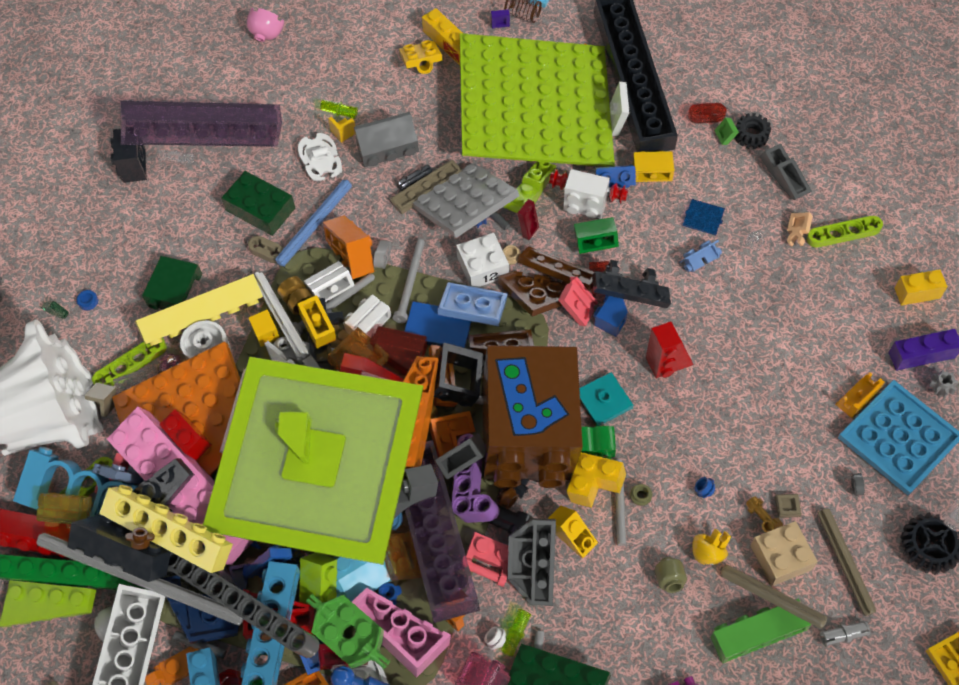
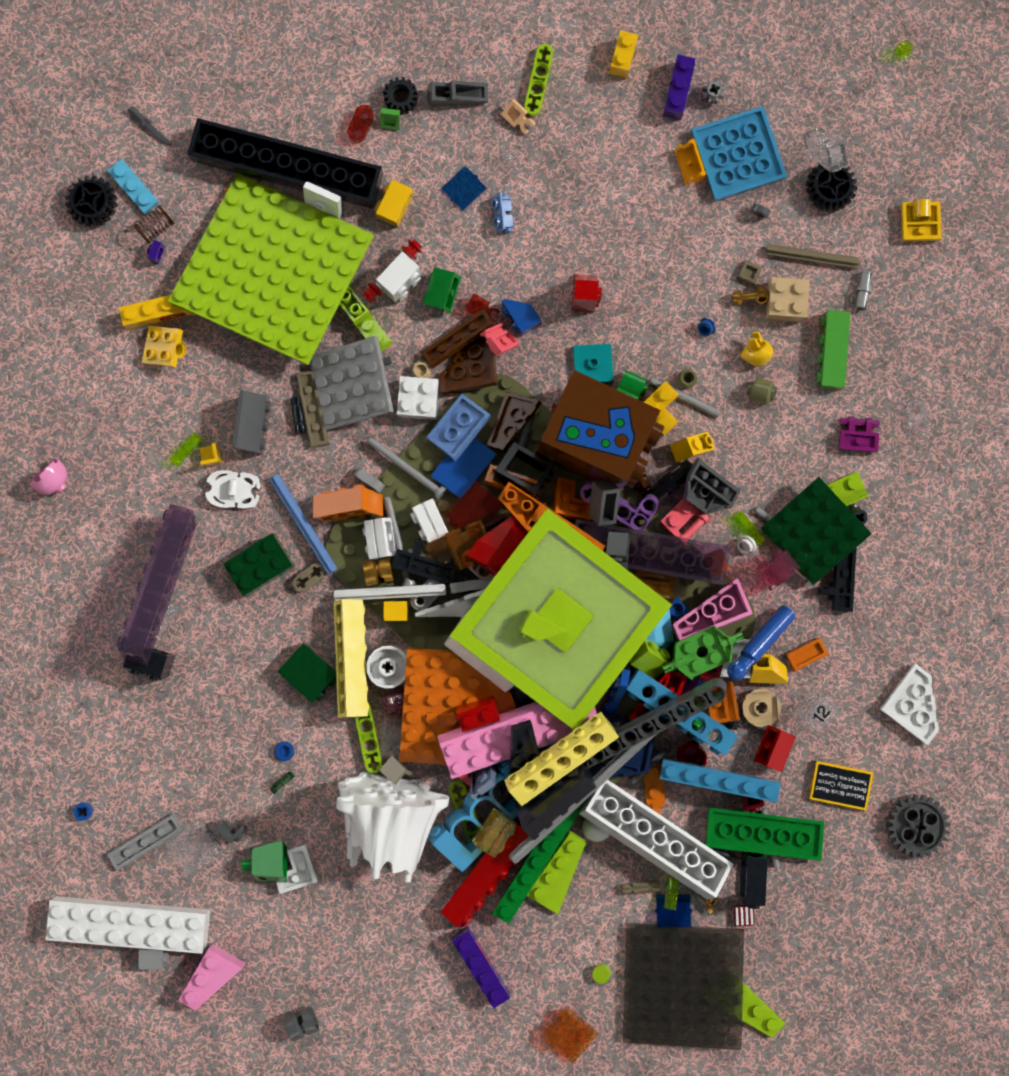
camera: 70 degrees left, 25 degrees up
reddish brown plate [125,527,155,550] -> none
yellow brick [297,295,336,348] -> none
dark red plate [517,199,539,240] -> none
black hinge [592,260,671,308] -> none
blue bracket [595,165,636,188] -> none
dark tan axle [721,565,827,628] -> none

